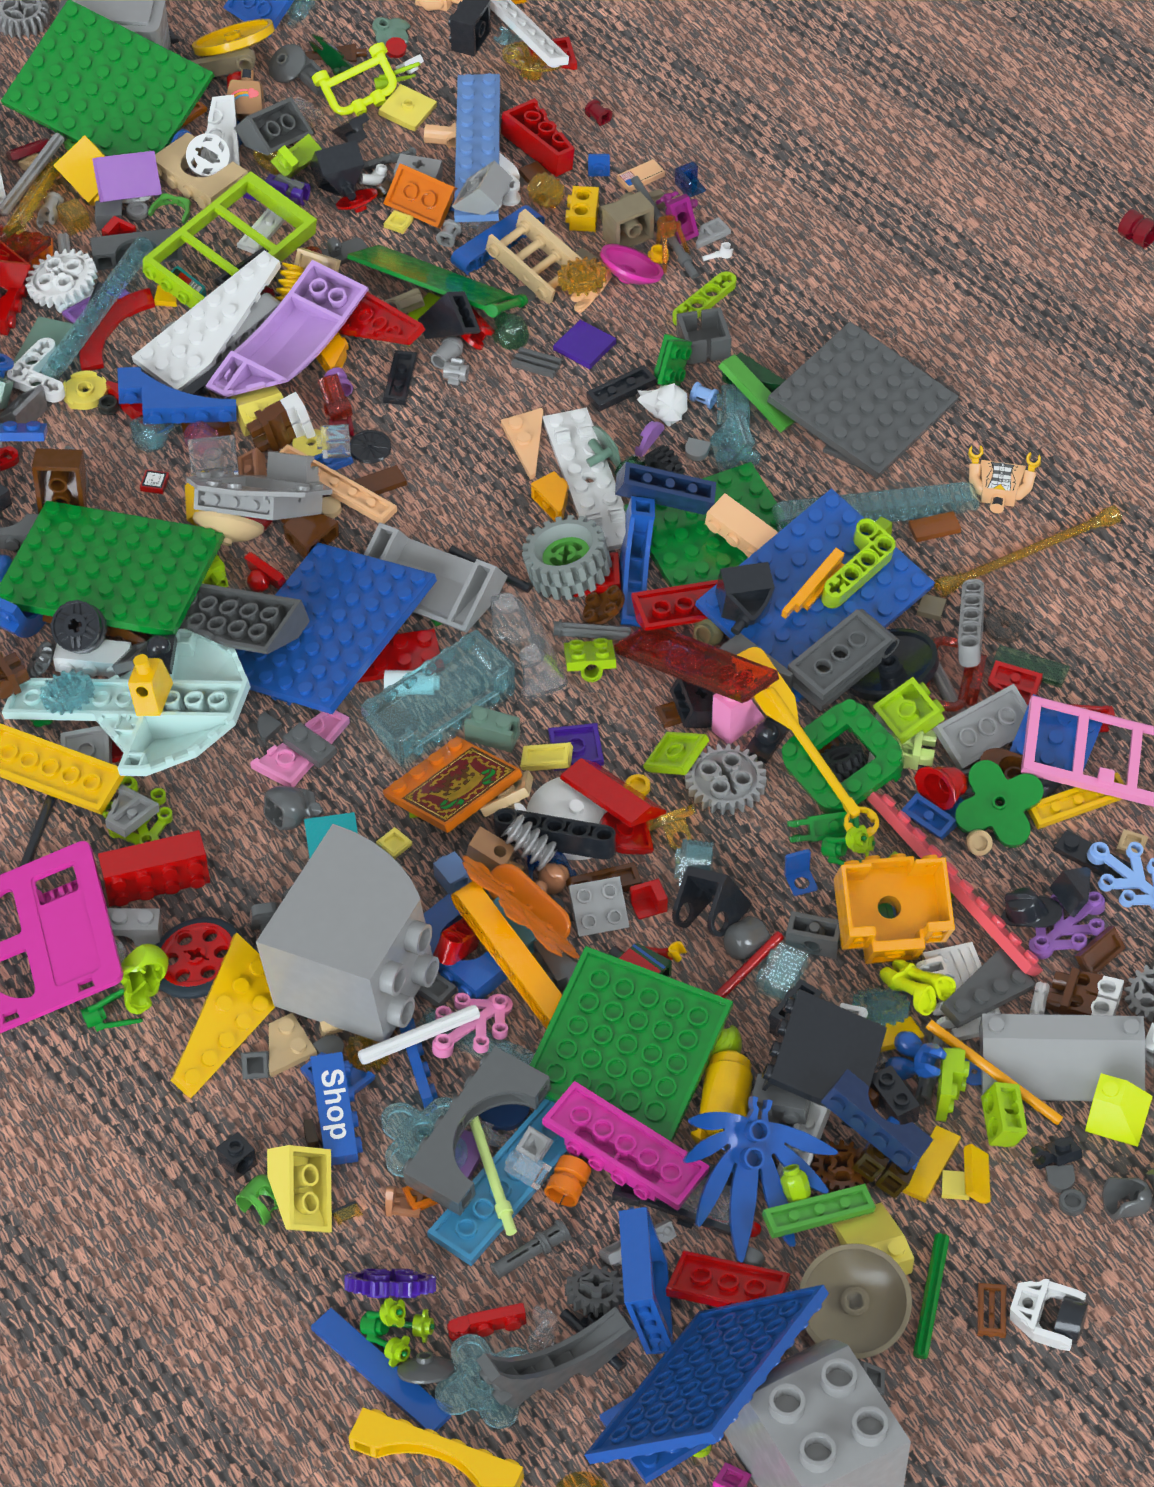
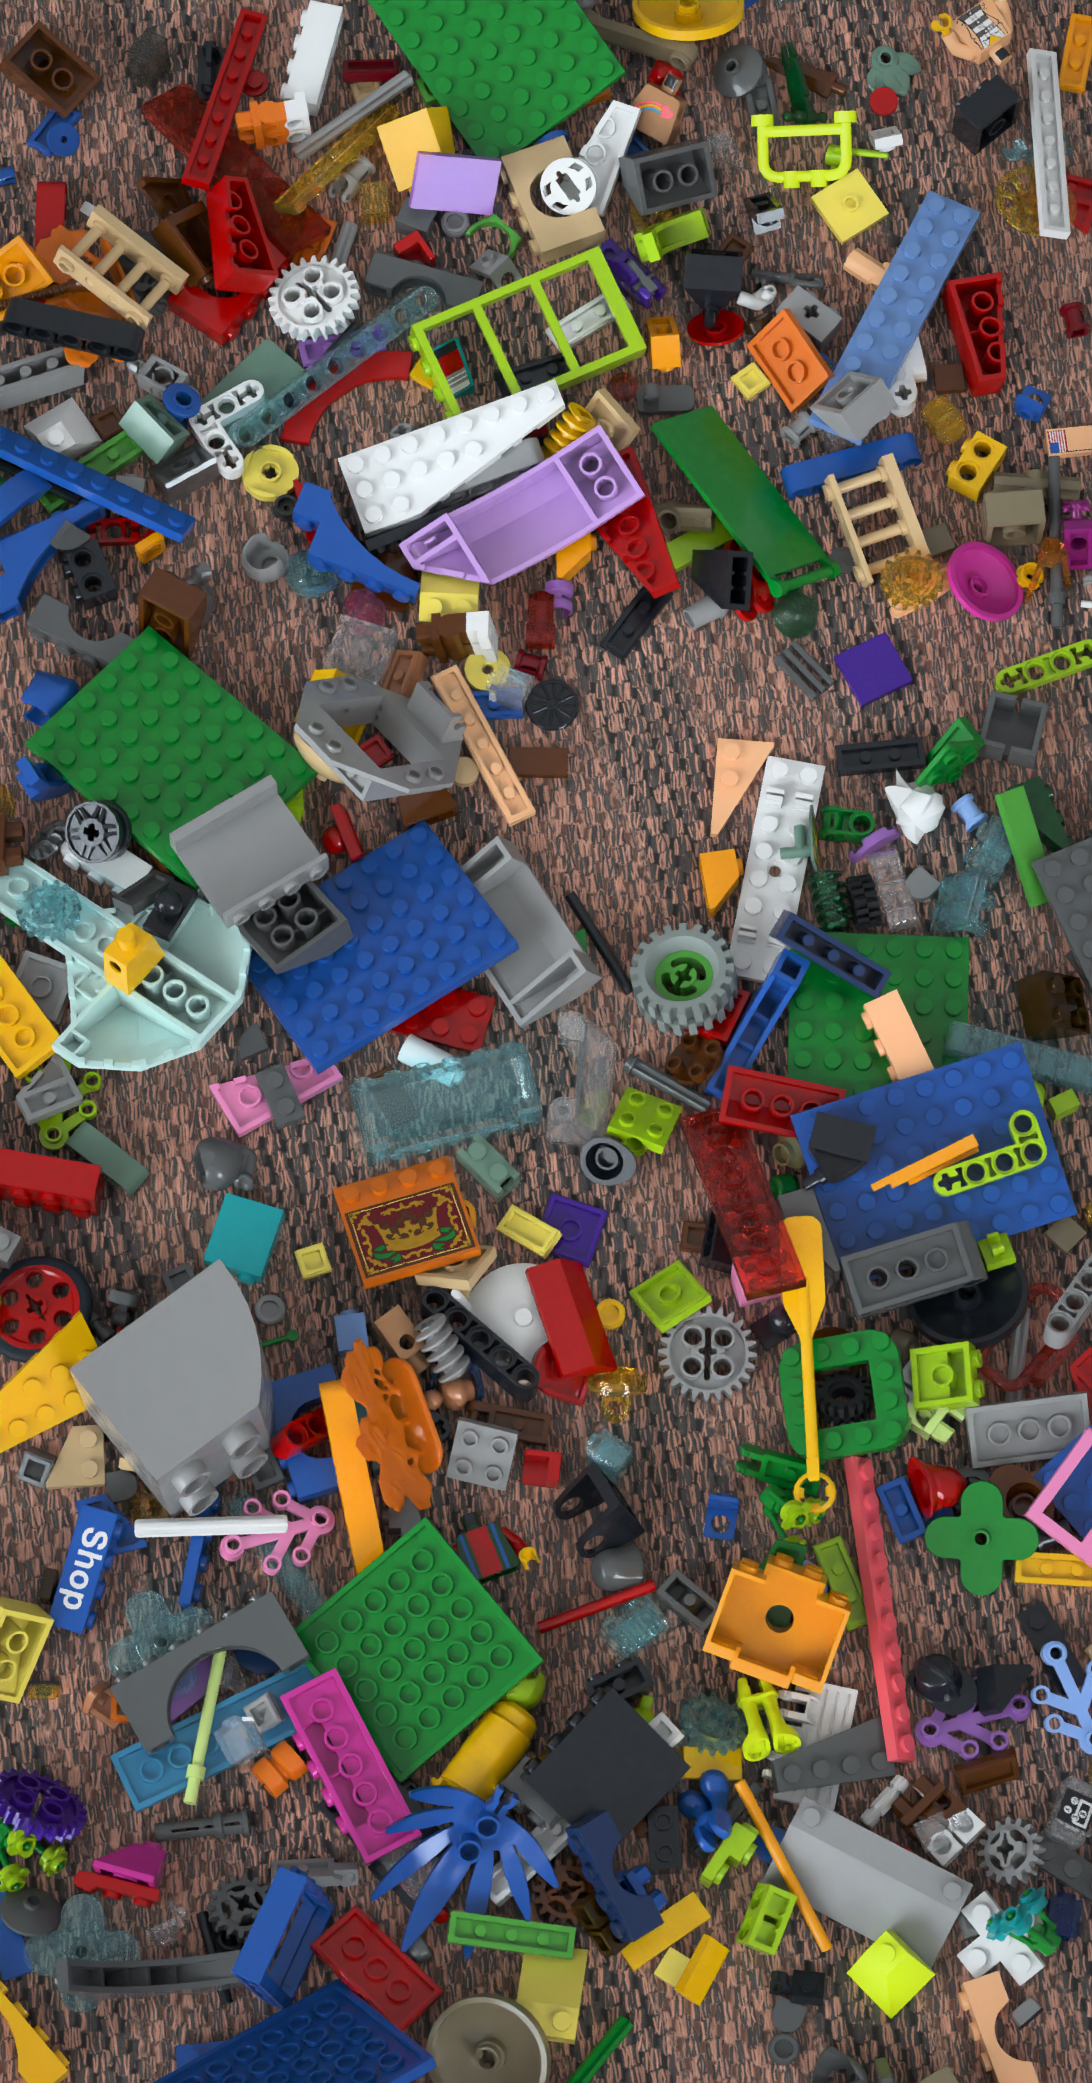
camera: 25 degrees right, 20 degrees up
tile [140,470,169,494] -> none
light grey gear [443,357,469,386] -> none
lime plant [780,1164,811,1203] -> none
tan tile [966,829,993,856] -> none
none -> sand green beam [64,1121,150,1197]
none -> dark pink slope [93,1841,168,1889]
none -> light orange tile [134,532,166,564]
none -> light grey panel [169,775,329,929]
none -> light grey hair [241,533,290,583]
none -> light grey bracket [469,249,522,300]
none -> piece [580,1136,637,1186]
none -> light orange slope [645,316,681,372]
none -> green piece [817,806,875,844]
none -> clear beam [866,847,918,934]
none -> clear plate [913,1810,971,1855]
none -> lime tile [977,1231,1017,1271]
none -> dark brown slope [1016,970,1091,1041]

